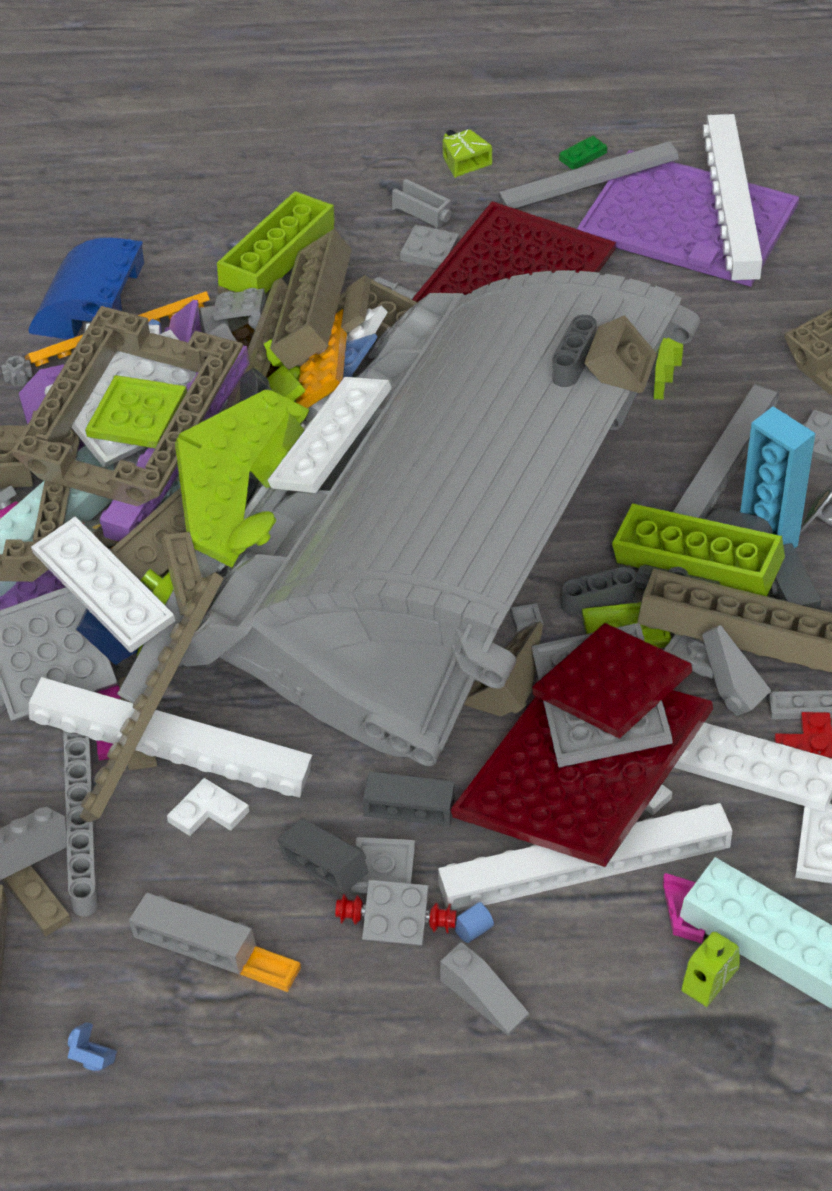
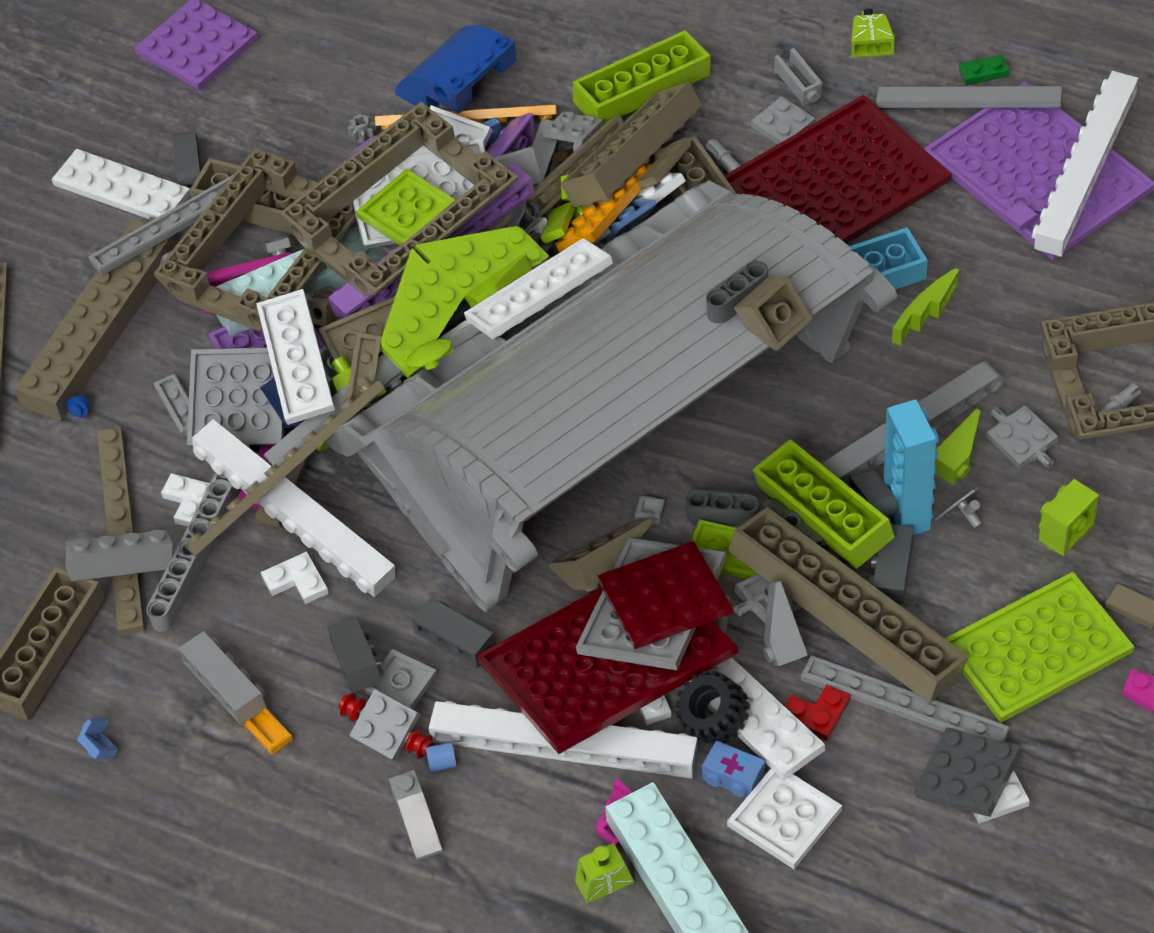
camera: 30 degrees right, 5 degrees up
none -> white plate [161,473,210,527]
none -> black tyre [675,671,750,744]
none -> medium blue brick [702,741,765,797]

